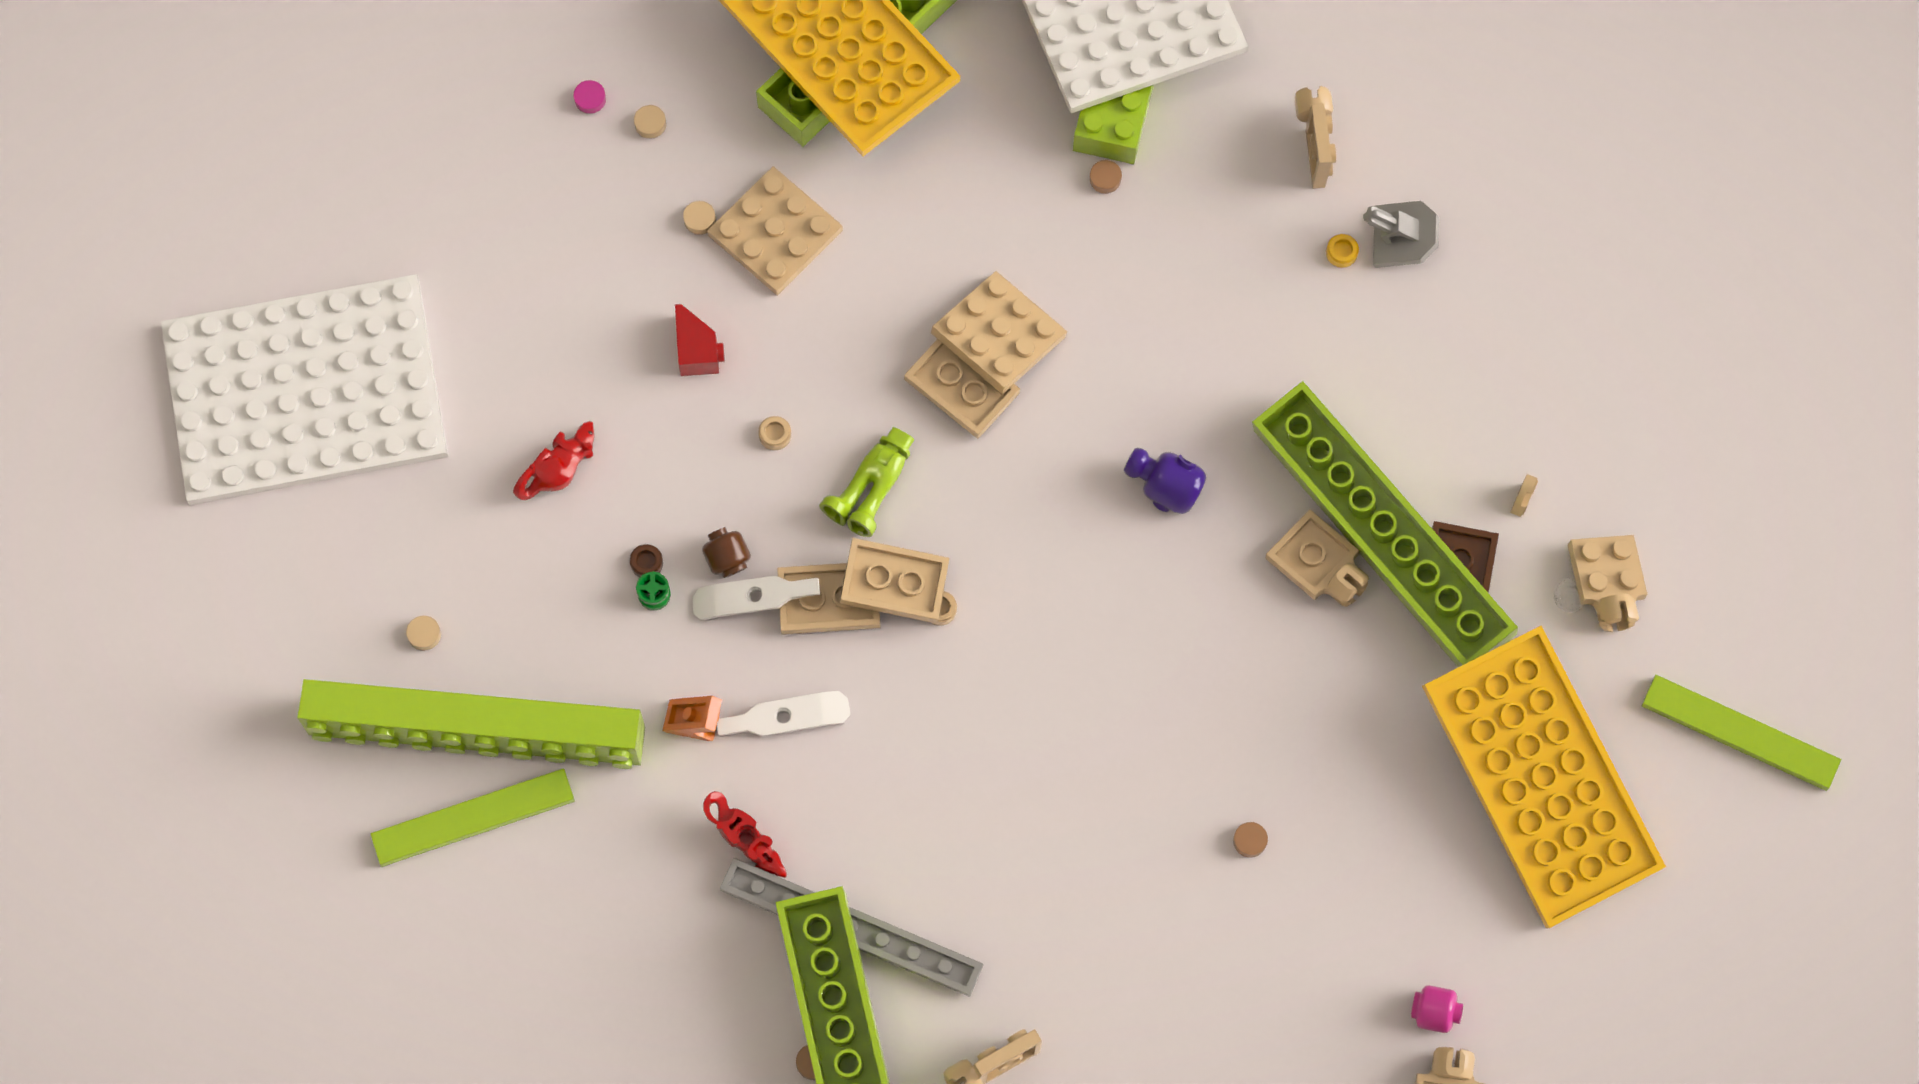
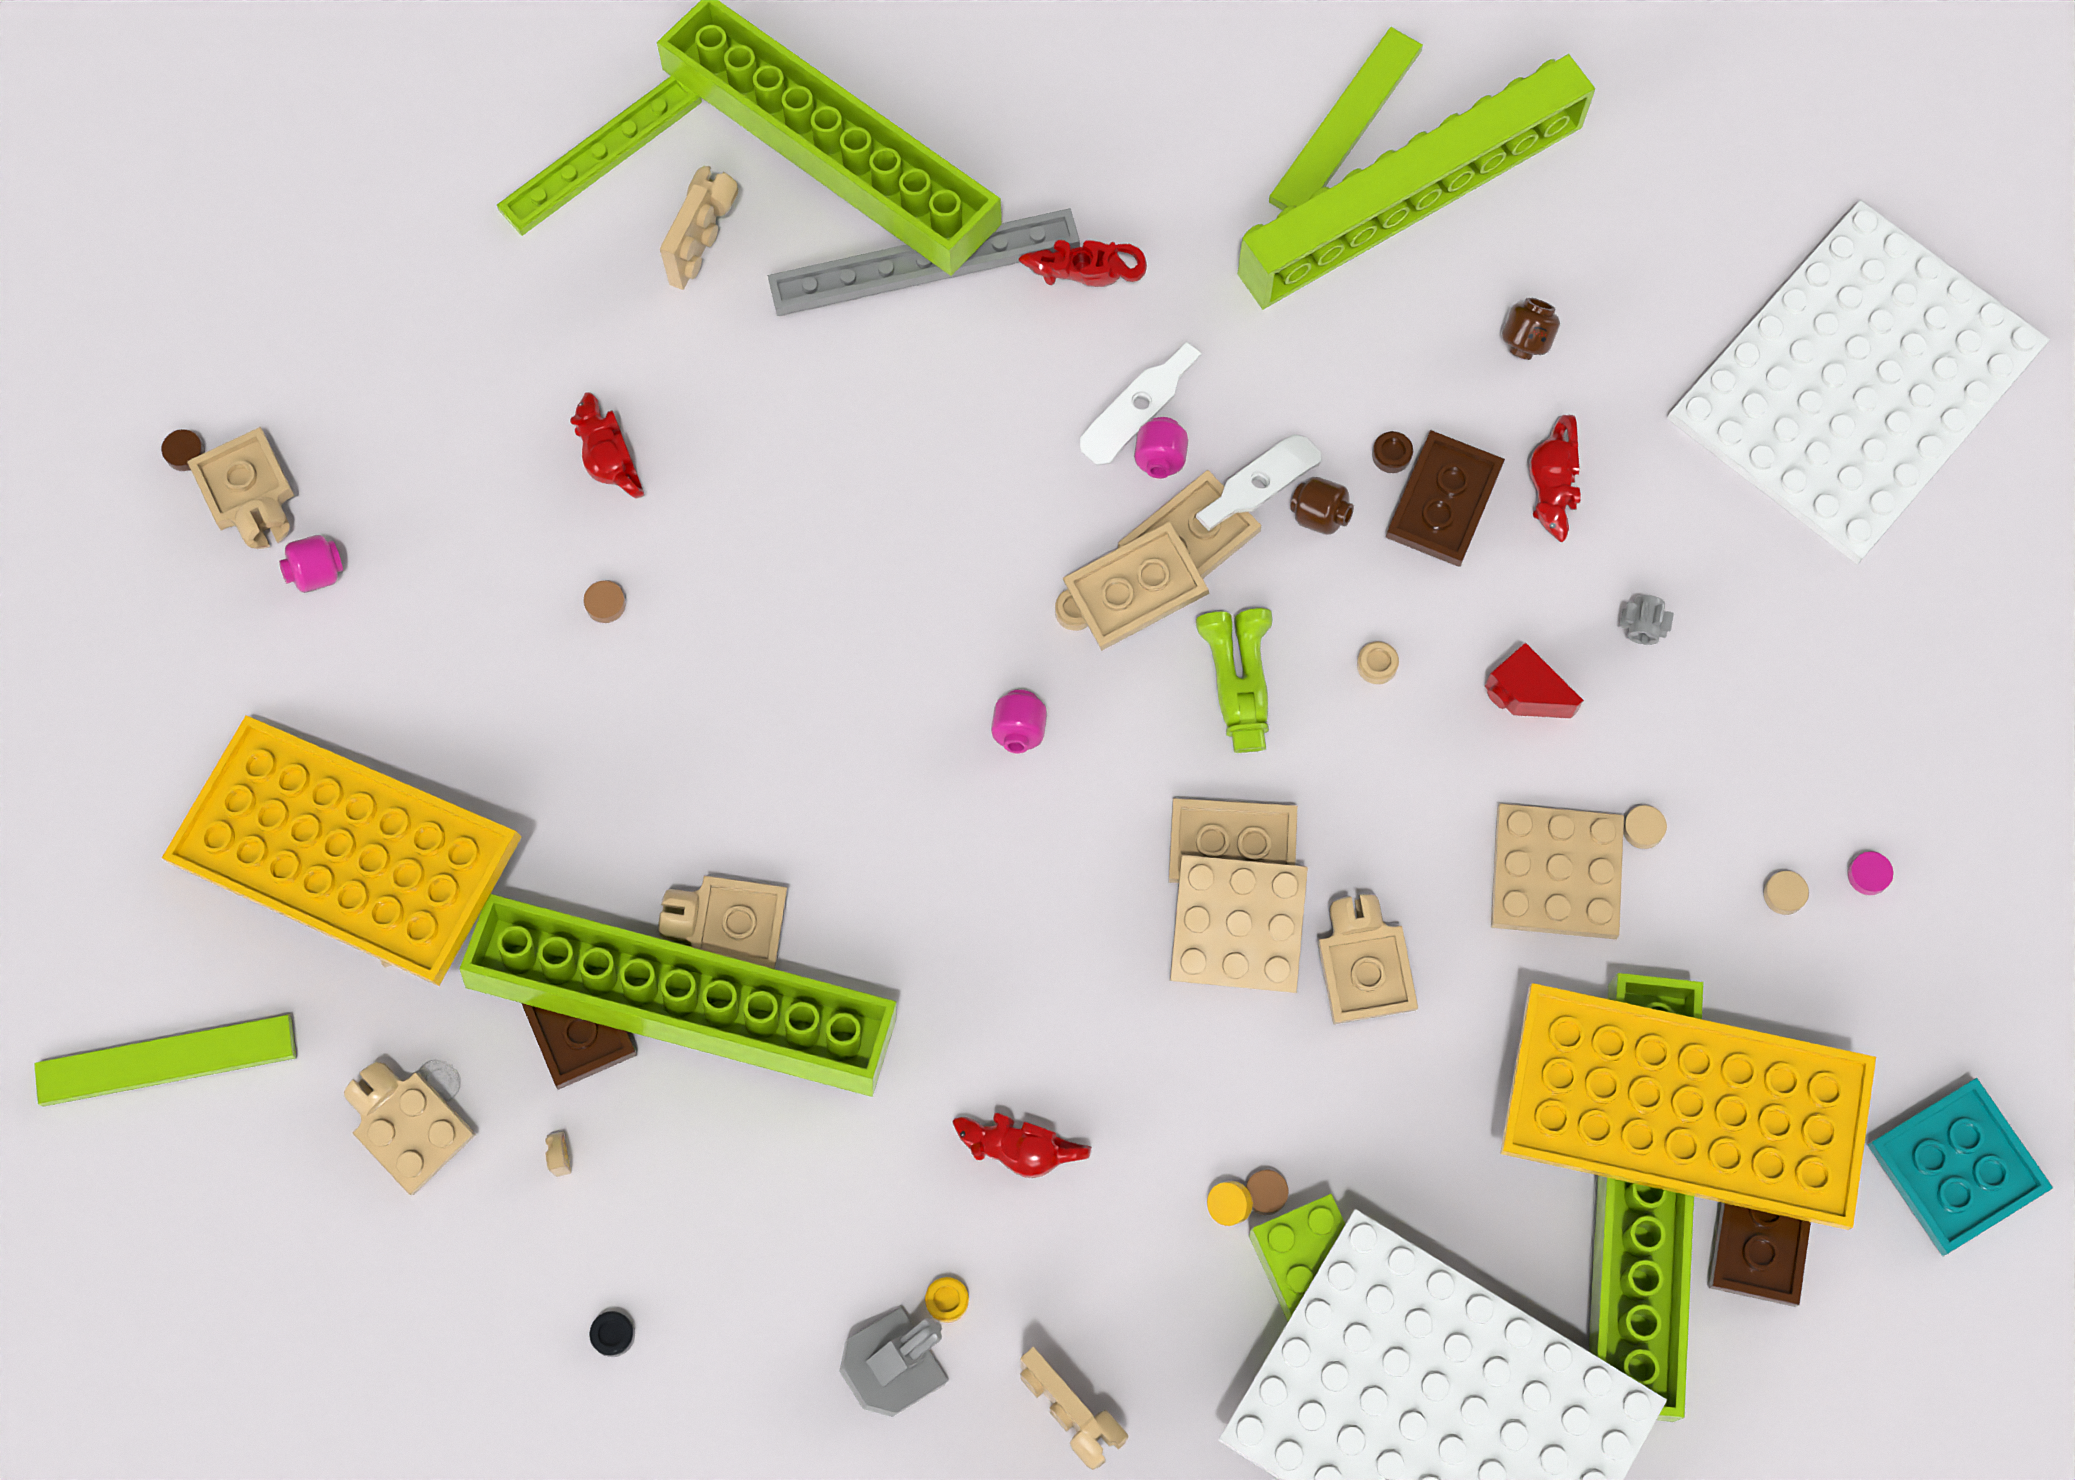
camera: 145 degrees right, 0 degrees up
tan tile [406,616,441,651] -> none
green wheel [636,571,671,611] -> none
orange slope [662,696,722,741] -> none
dark purple piece [1123,448,1206,514] -> none
none -> red animal [570,392,645,499]
none -> black tile [589,1311,635,1357]
none -> red animal [952,1113,1092,1178]
none -> dark pink head [991,690,1047,754]
none -> dark pink head [1134,417,1188,479]
none -> yellow tile [1207,1181,1253,1226]
none -> tan plate [1318,894,1418,1025]
none -> reddish brown plate [1385,430,1505,567]
none -> reddish brown head [1502,298,1560,360]
none -> light grey gear [1620,595,1674,645]

